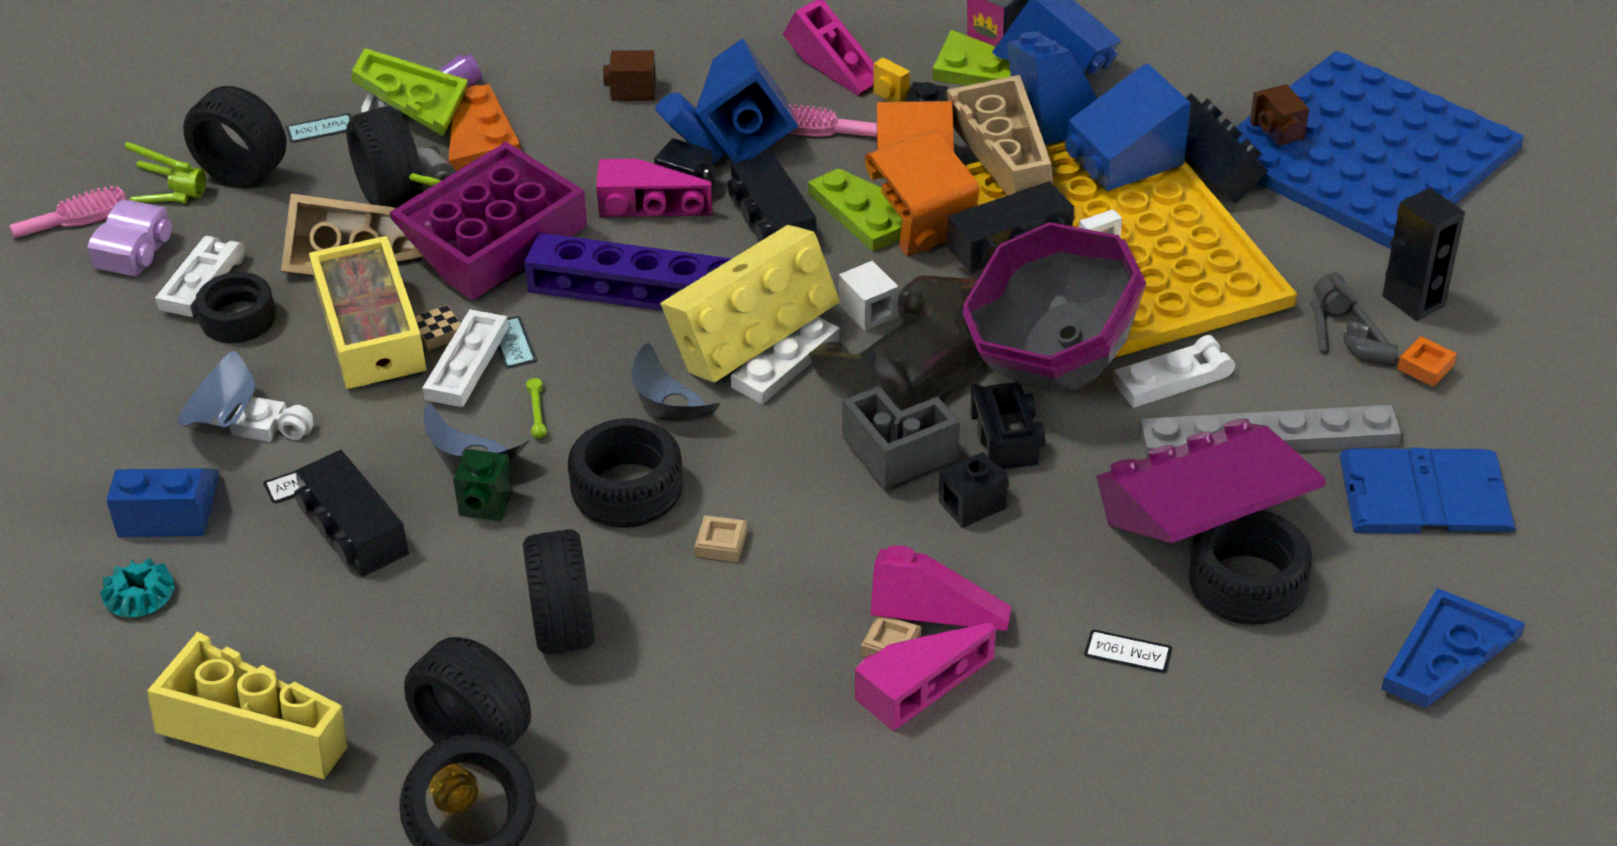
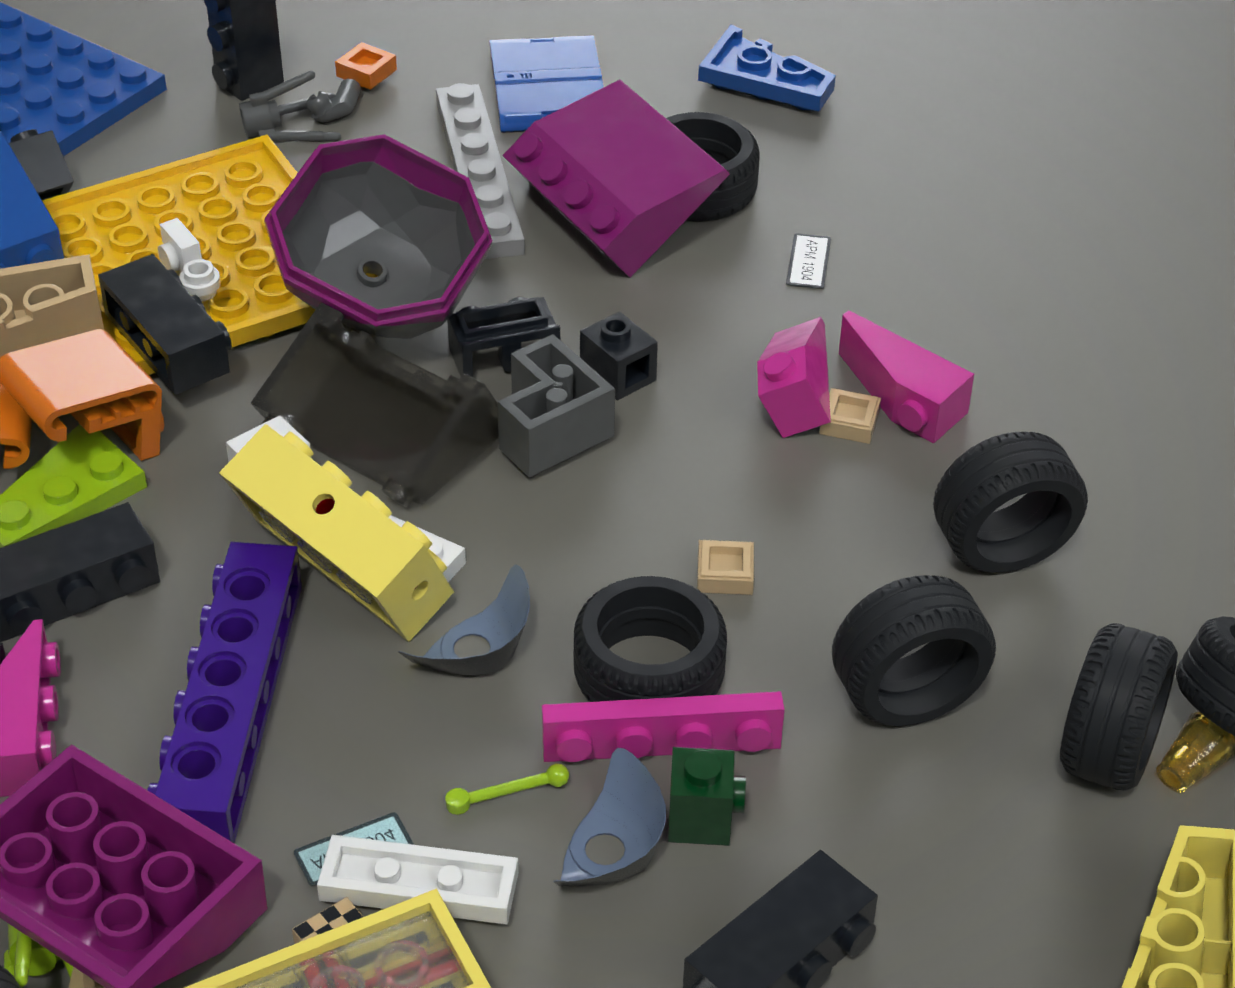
camera: 100 degrees left, 0 degrees up
none -> dark pink plate [542,691,785,762]
none -> black tyre [933,432,1088,573]

